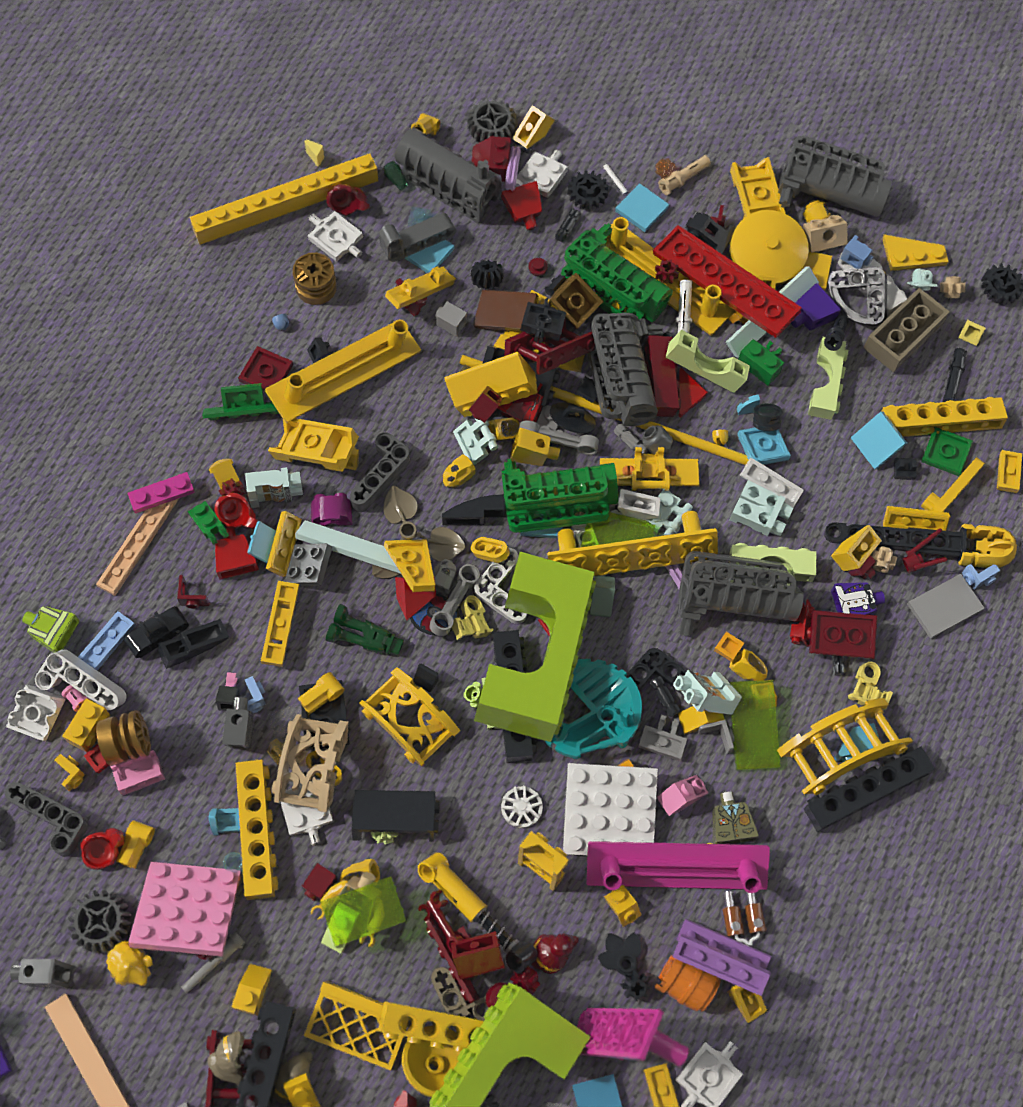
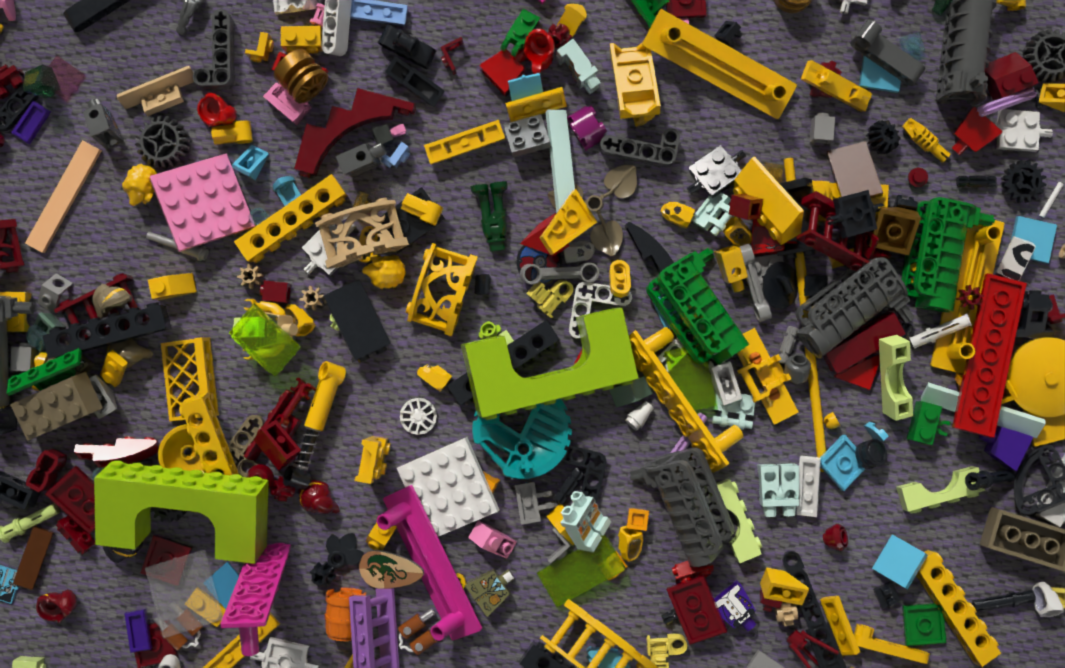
camera: 65 degrees right, 20 degrees up
none -> tan bracket [117,66,194,117]
none -> medium azure slope [232,145,269,181]
none -> tan gear [237,264,264,289]
none -> dark red arch [294,88,416,179]
none -> tan gear [299,286,323,311]
none -> shield [359,550,424,589]
none -> yellow animal [362,255,406,289]
none -> yellow rock [417,364,452,392]
none -> white cone [625,401,654,431]
none -> plate [687,145,746,199]
none -> dark red cone [823,524,848,551]
none -> dark red bracket [862,231,891,259]
none -> yellow hinge [902,118,951,163]
none -> slope [996,236,1036,281]
none -> white rock [1032,582,1064,617]

